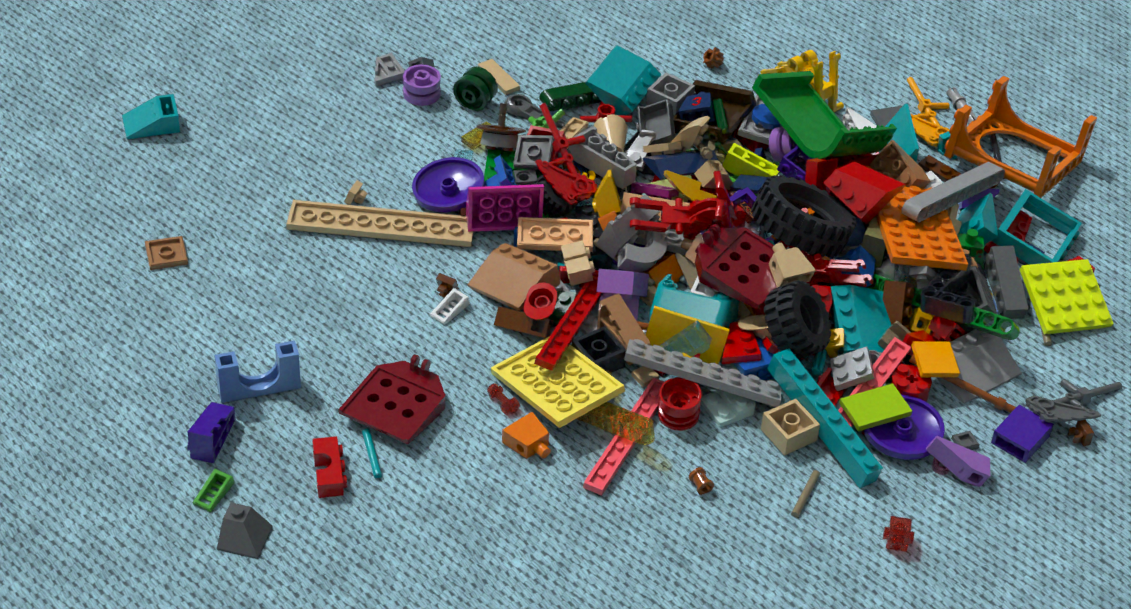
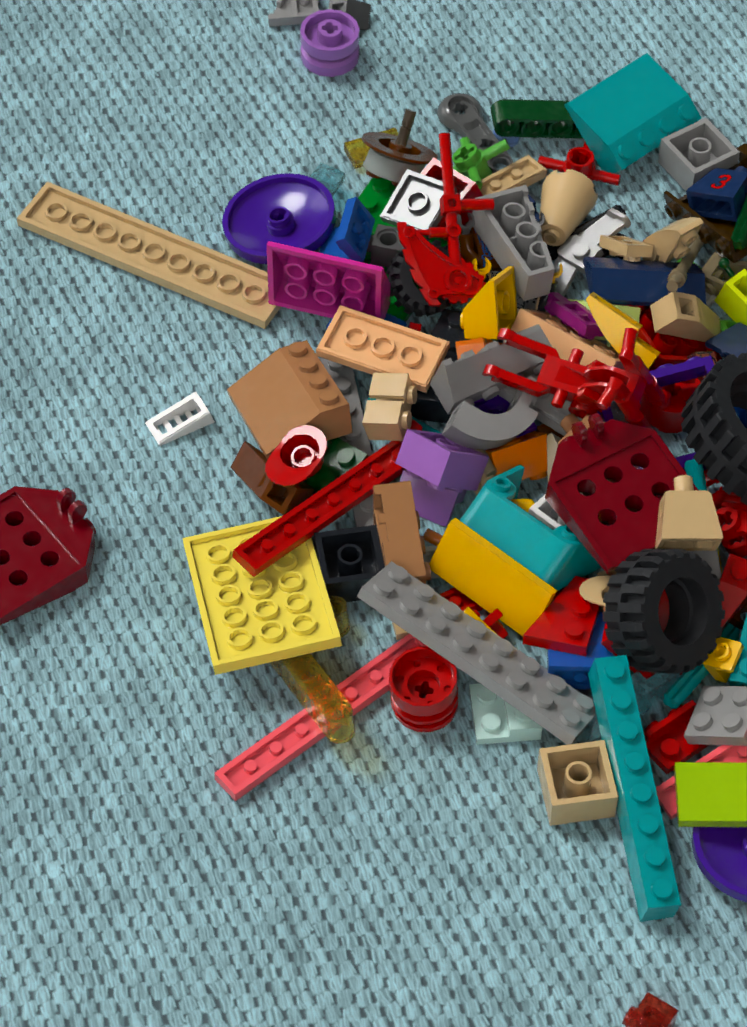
camera: 25 degrees right, 10 degrees up
tan tile [344,180,368,205] -> none
reddish brown tile [436,273,459,297] -> none
dark green wheel [453,67,498,111] -> none
tan tile [478,59,520,95] -> none
clear red bar [487,383,520,415] -> none
orange torso [502,412,551,459] -> none
dark grey container [636,99,676,145] -> none
clear light blue slope [659,320,712,356] -> none
dark orange bush [688,467,714,495] -> none
dark tan bar [791,470,820,518] -> none

